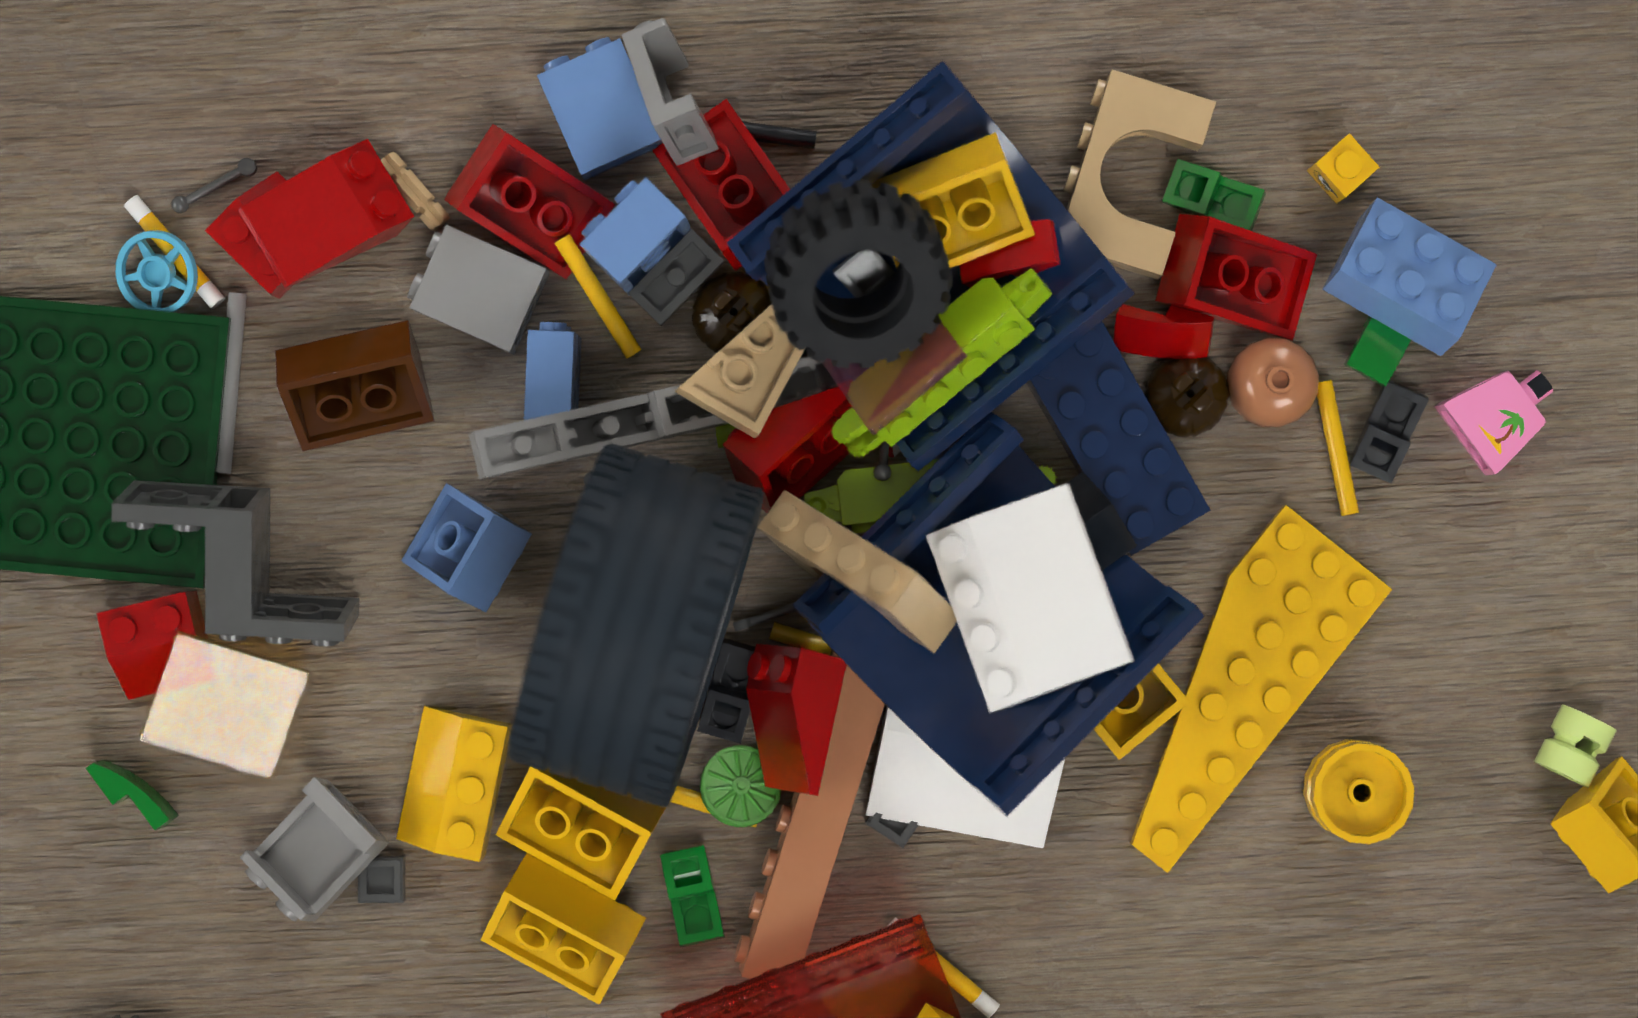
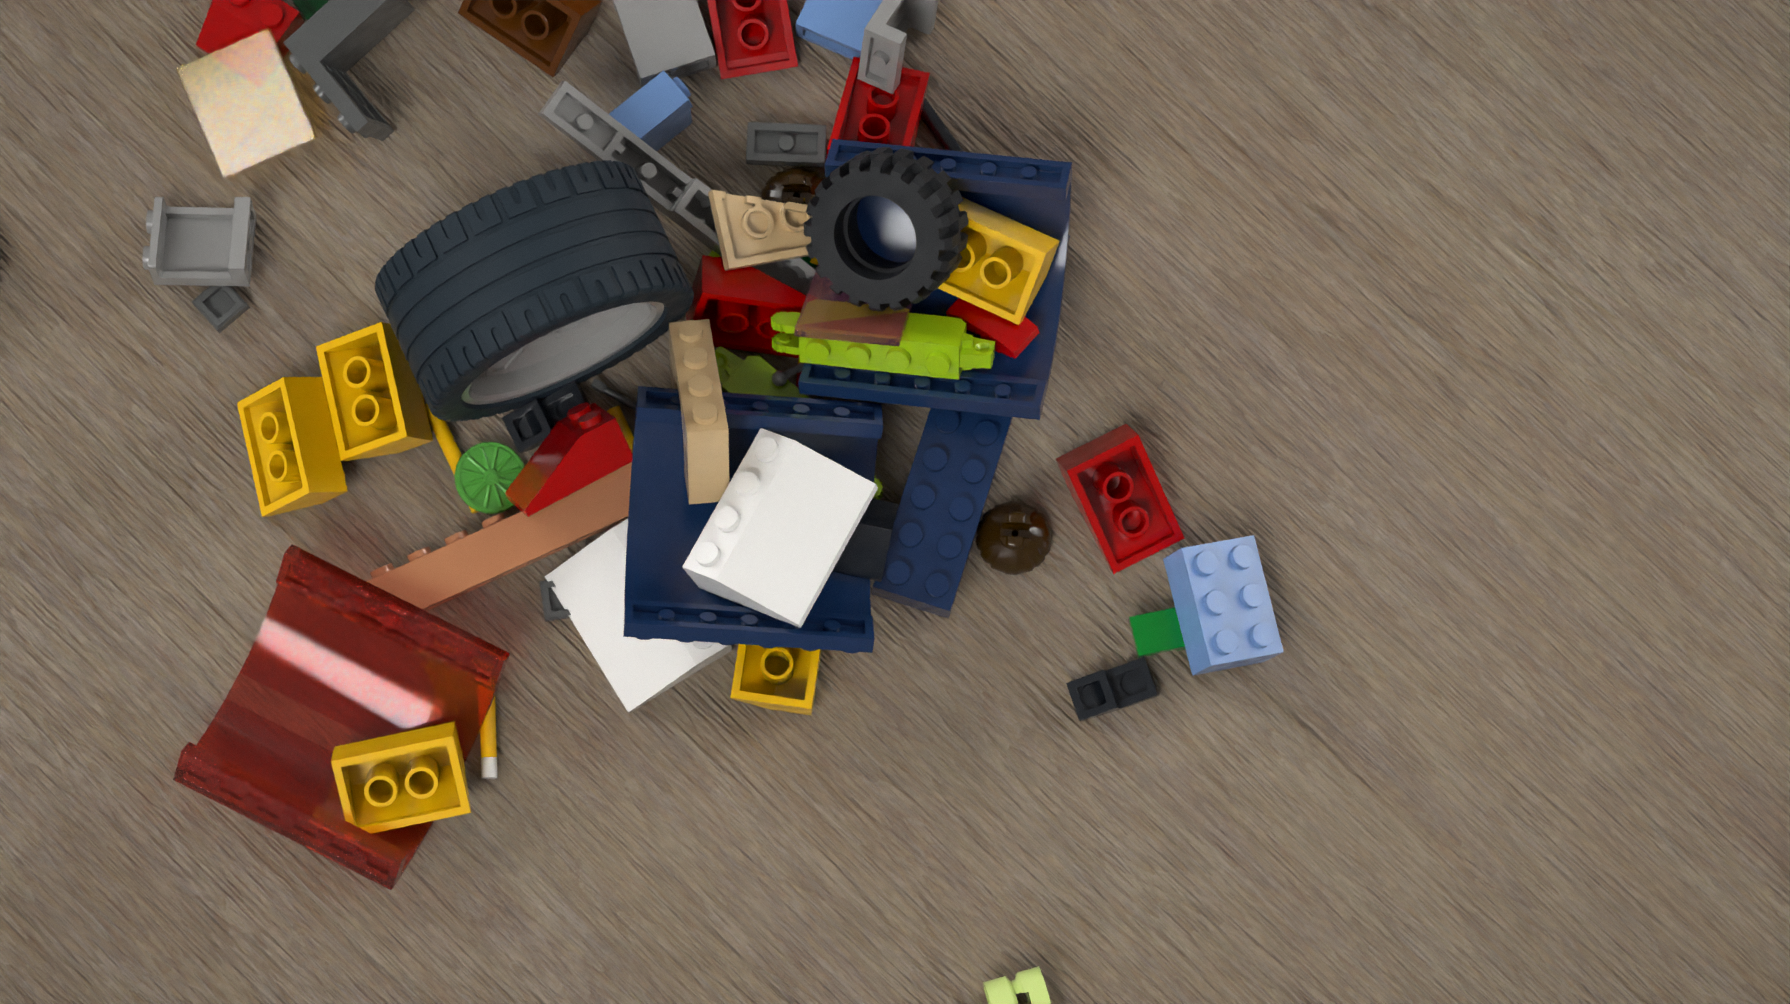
camera: 45 degrees right, 10 degrees down
green slope [85,760,179,830] -> none
yellow slope [396,706,513,862] -> none
medium blue slope [401,483,532,612] -> none
yellow bar [554,234,642,359] -> none
medium blue brick [580,177,691,295] -> none
green slope [660,845,725,947] -> none
dark grey tile [833,251,895,298] -> none
tan arch [1063,69,1216,280] -> none
red slope [1113,304,1214,359] -> none
yellow wing [1130,505,1392,873] -> none
green slope [1162,159,1266,231] -> none
nougat cylinder [1227,338,1319,427] -> none
yellow wheel [1303,739,1414,844] -> none
yellow brick [1306,133,1380,204] -> none
yellow bar [1317,380,1359,516] -> none
bright pink torso [1435,370,1553,476] -> none

